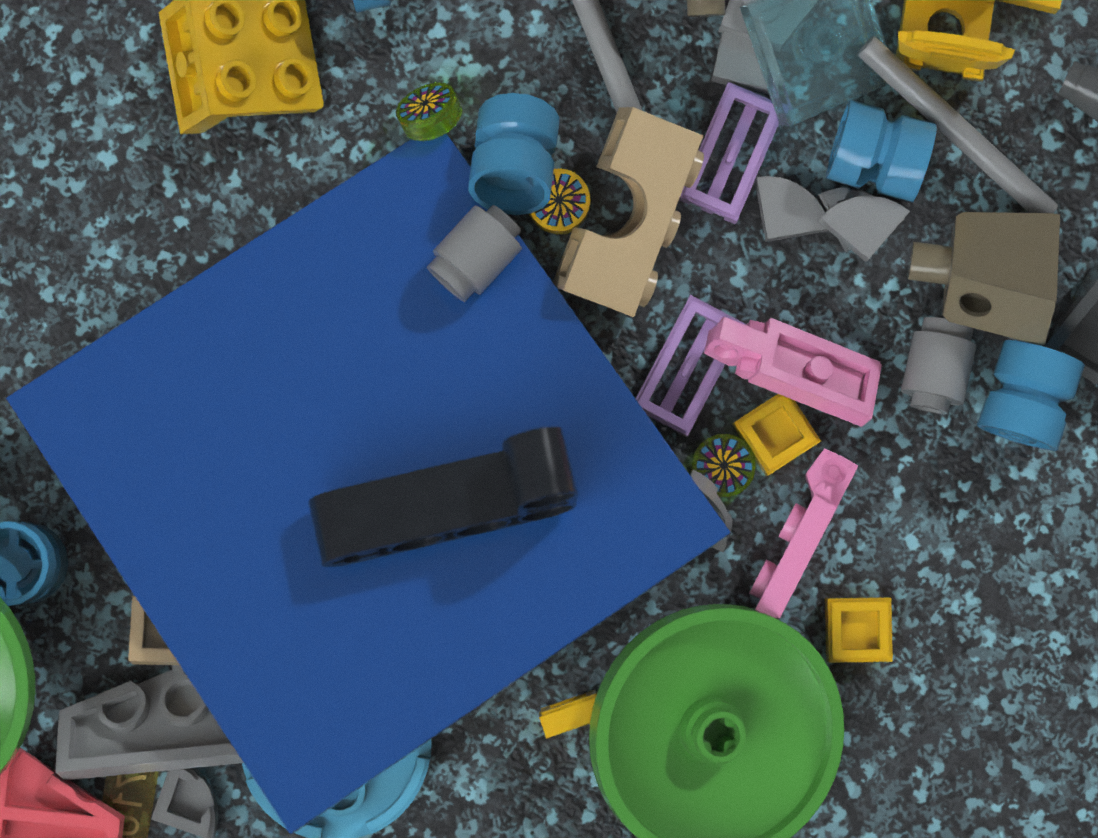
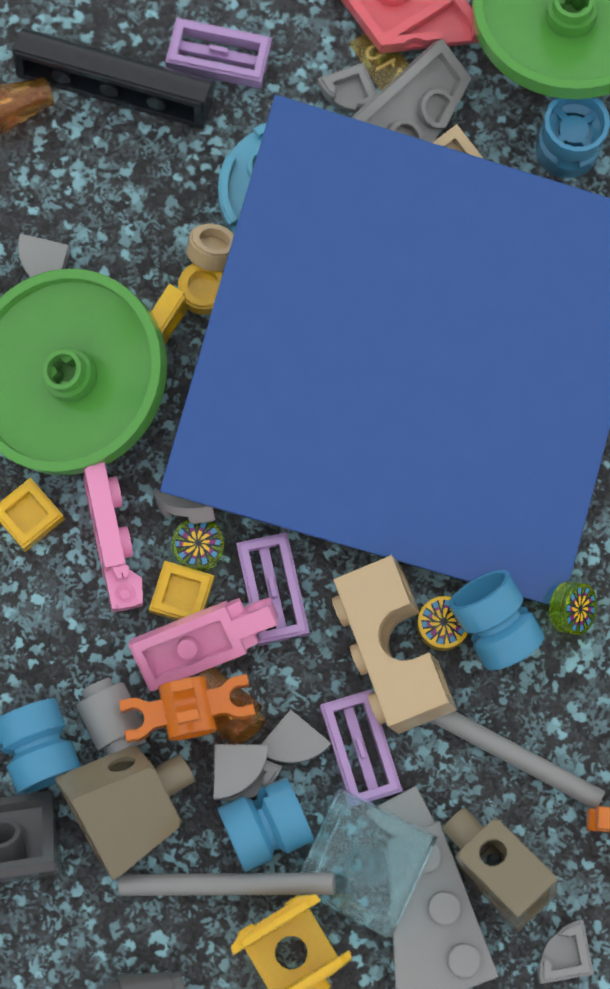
camera: 140 degrees right, 10 degrees down
black beam [308,426,578,567] -> none
light grey brick [427,205,522,302] -> none
none -> orange pin [119,674,255,743]
none -> yellow tile [178,263,223,315]
none -> tan tile [186,224,234,271]
none -> clear orange cone [198,666,266,745]

